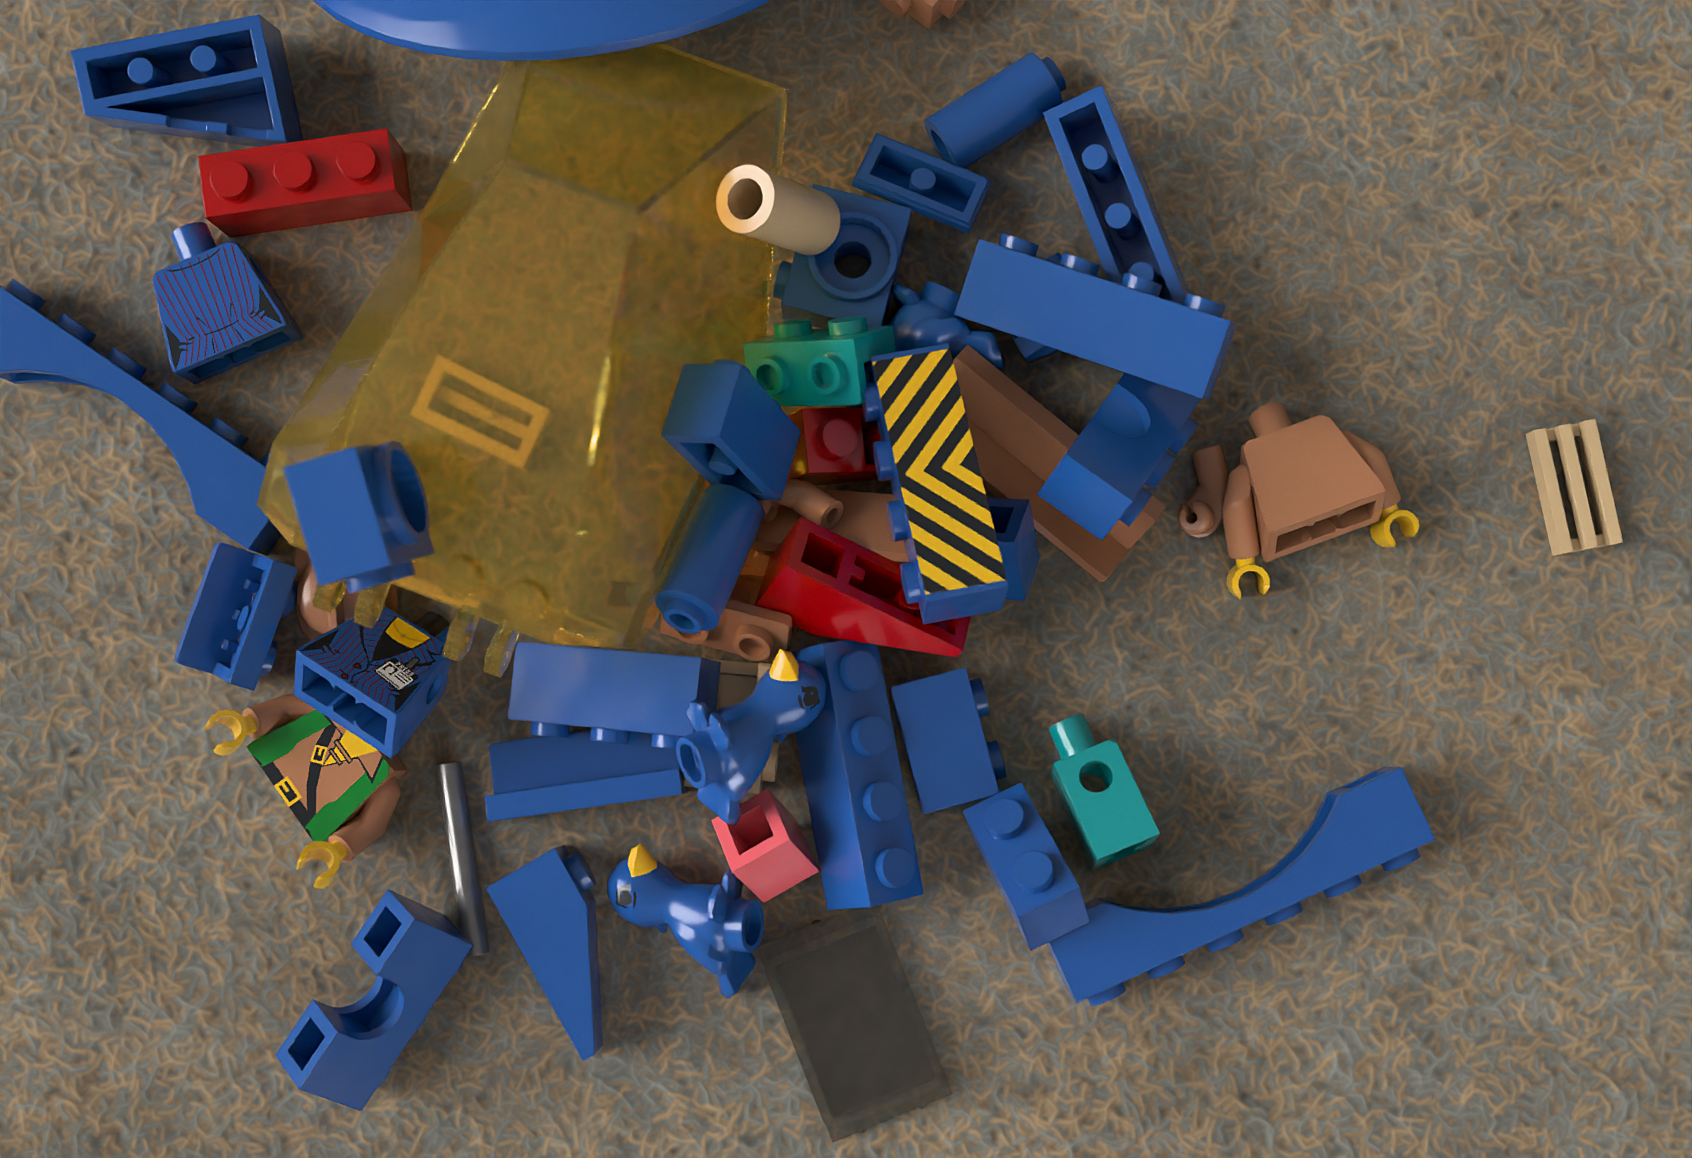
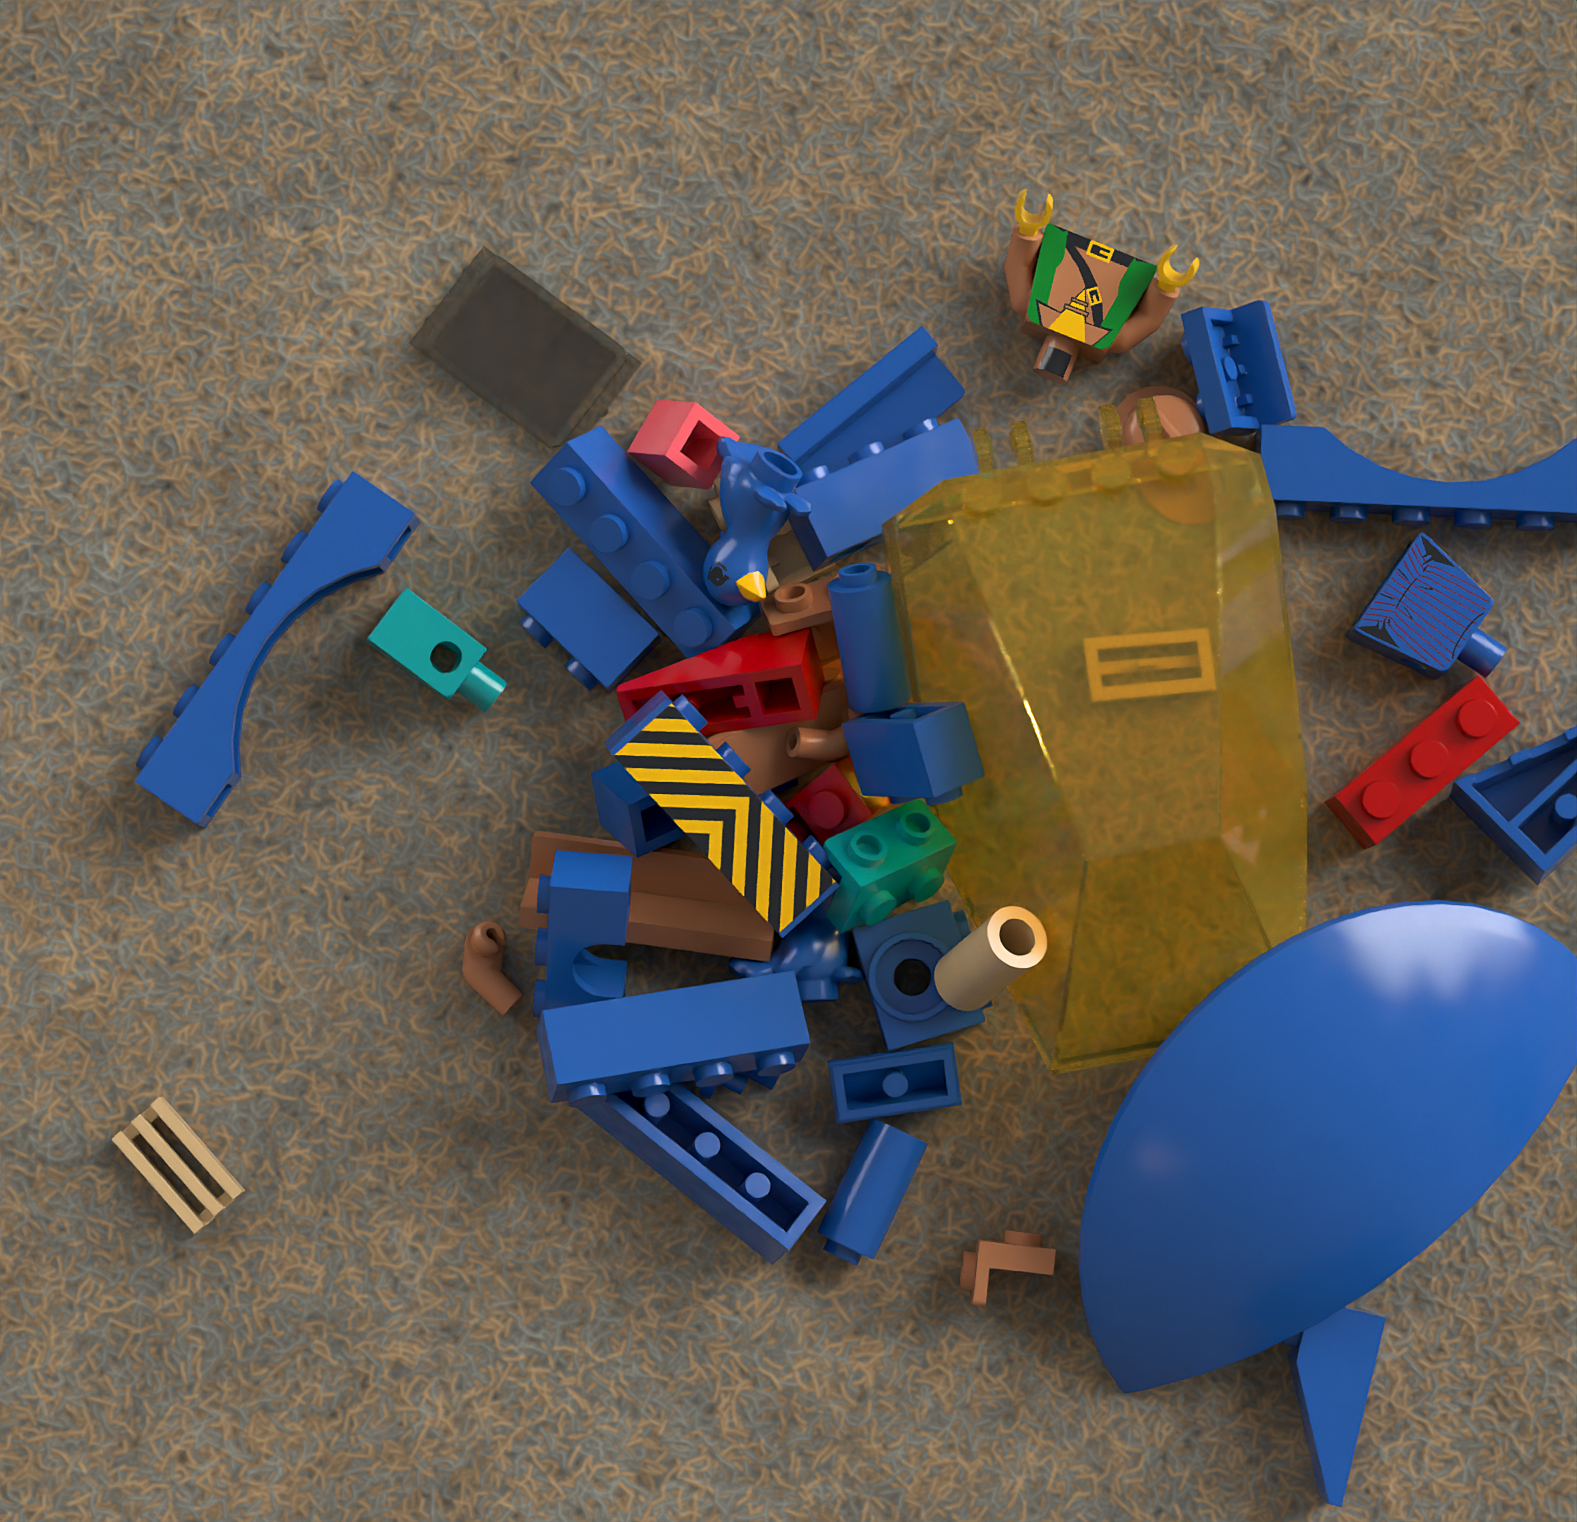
camera: 140 degrees right, 0 degrees up
blue arch [275,889,473,1111] -> none
blue brick [283,441,435,593] -> none
blue torso [294,606,453,759] -> none
flat silver bar [436,762,490,957] -> none
blue slope [486,845,603,1061] -> none
blue animal [607,843,764,999] -> none
blue brick [963,782,1090,951] -> none
nougat torso [1222,402,1419,599] -> none

